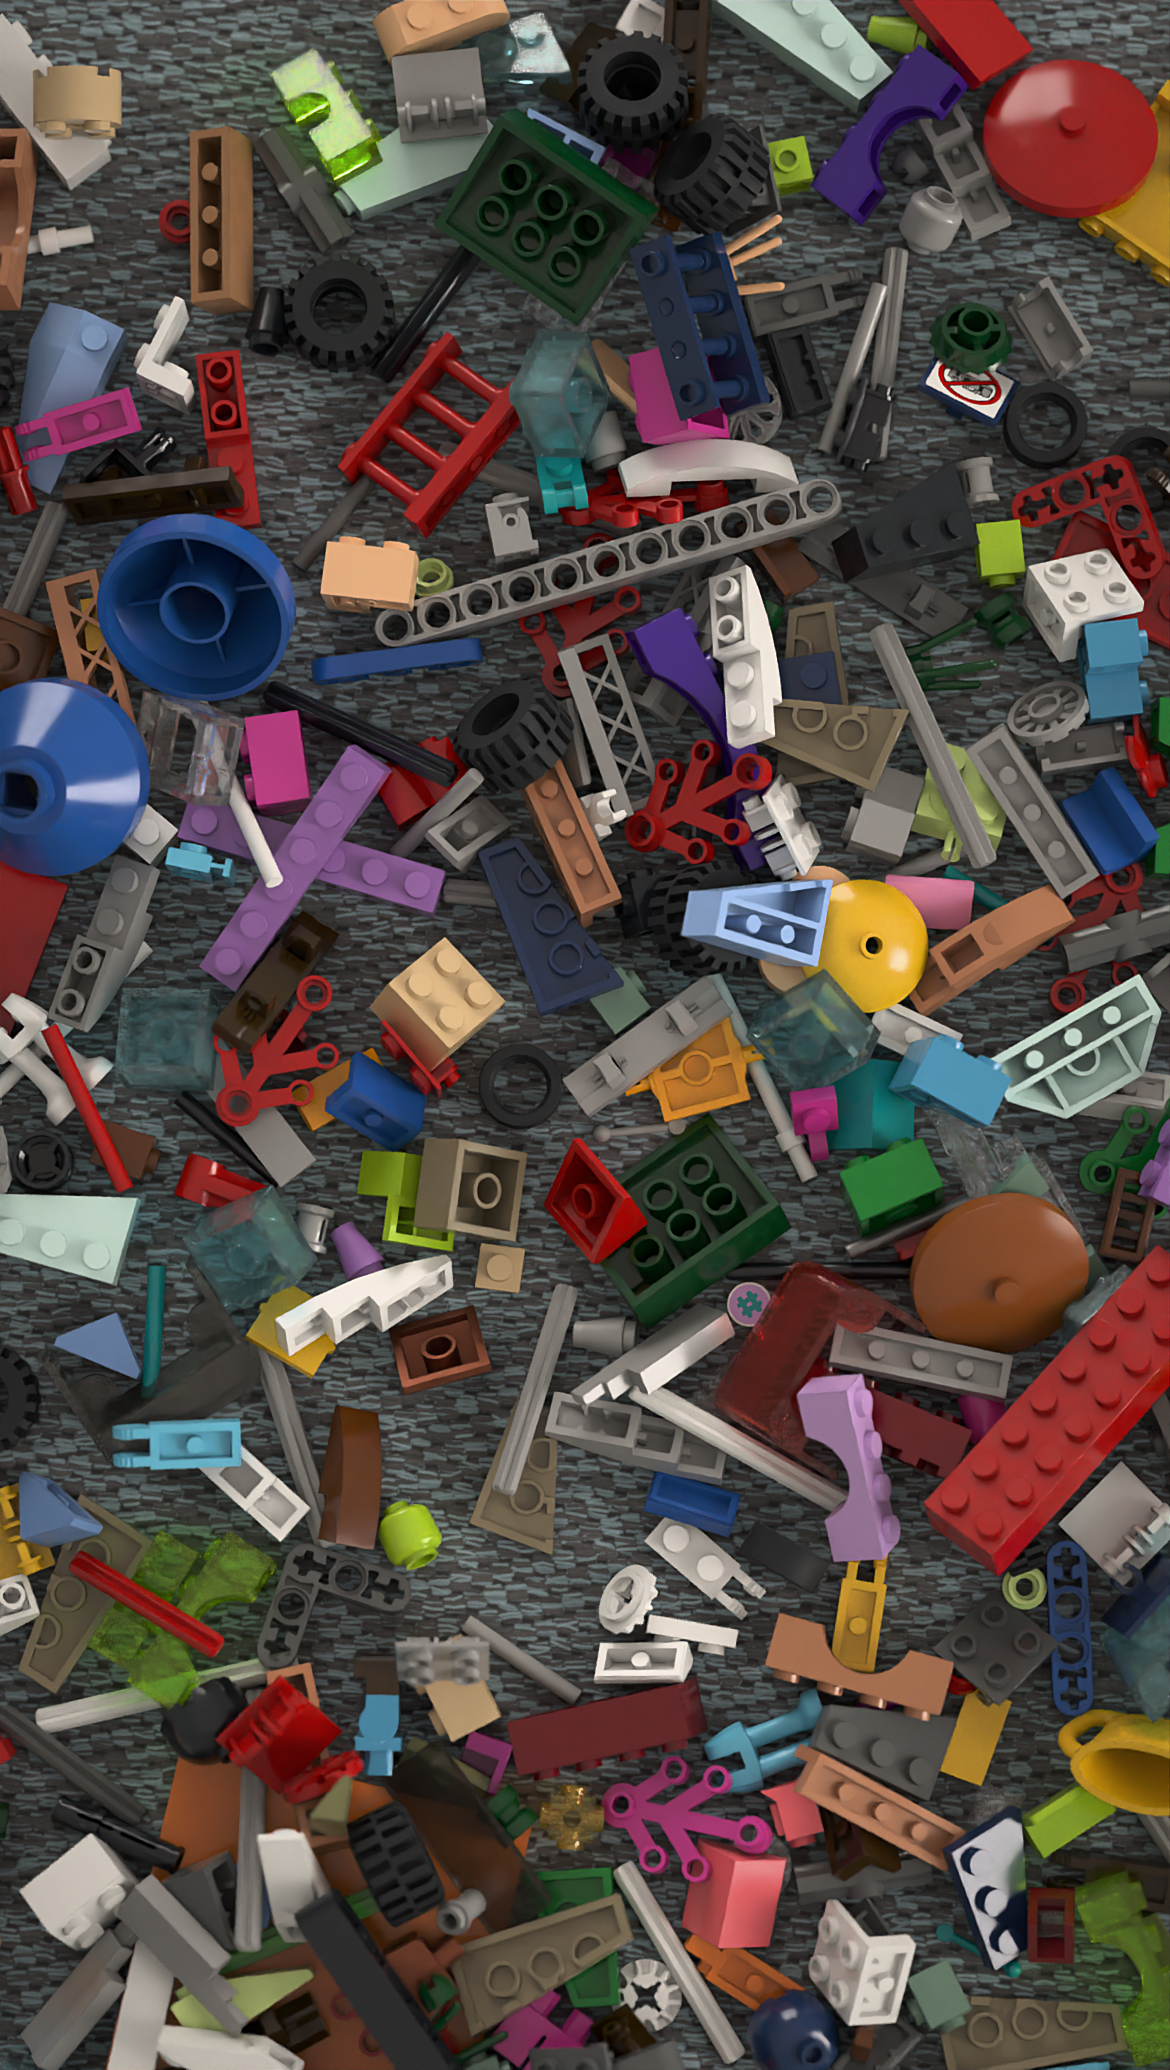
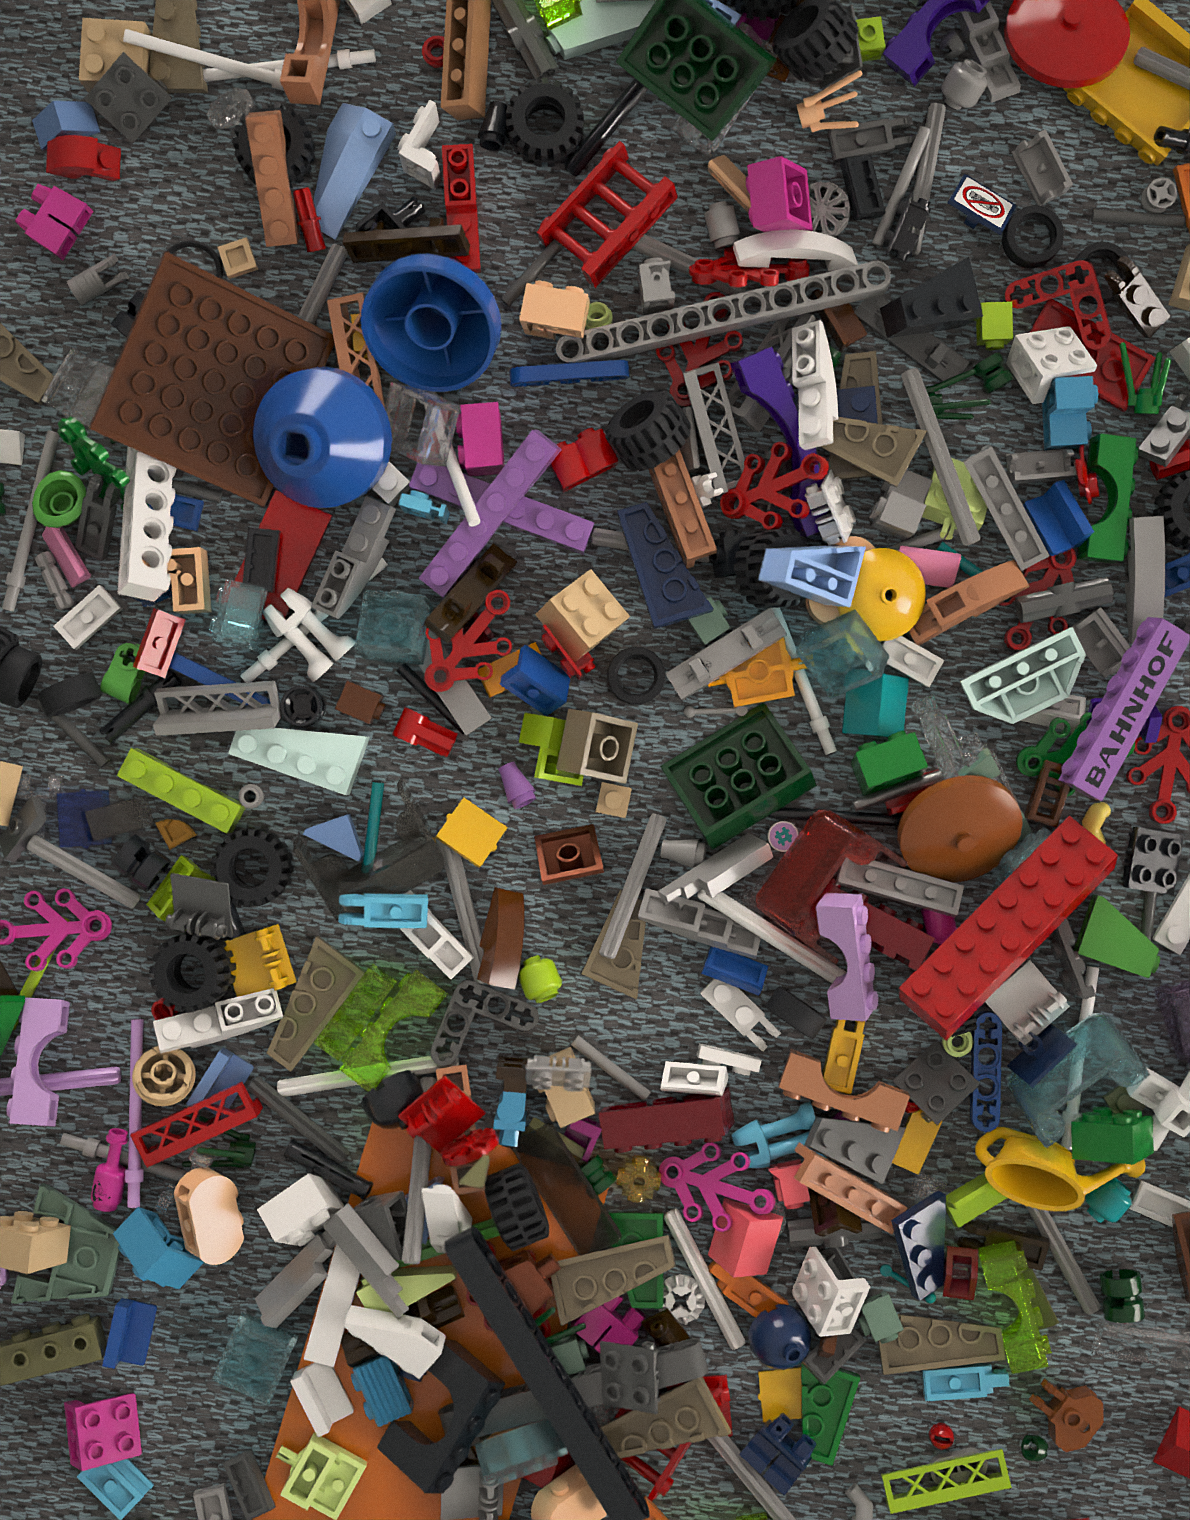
camera: 10 degrees right, 5 degrees up
dark pink hinge [14,387,142,463] -> none
medium blue slope [19,1471,103,1548] -> none
red bar [41,1024,133,1194] -> none
red axle [69,1551,224,1658] -> none
clear light blue brick [182,1184,318,1314] -> none
black axle [263,681,459,787] -> none
white slope [275,1255,453,1357] -> none
light grey bush [287,1202,335,1255] -> none
light grey bar [390,768,484,859] -> none
dark green hinge [418,1973,459,2014] -> none
light grey slope [424,794,513,874] -> none
light grey pin [437,1888,486,1935] -> none
clear light blue brick [509,331,613,458] -> none
teal plate [531,428,589,515] -> none
red slope [543,1138,648,1264] -> none
white gear [599,1565,658,1634] -> none
dark blue fence [629,232,771,421] -> none
dark pink plate [789,1086,839,1162] -> none
dark azure brick [888,1034,1012,1129] -> none
dark green piece [929,302,1013,376] -> none
light grey bush [955,457,999,509] -> none
light grey wheel [1007,681,1090,747] -> none

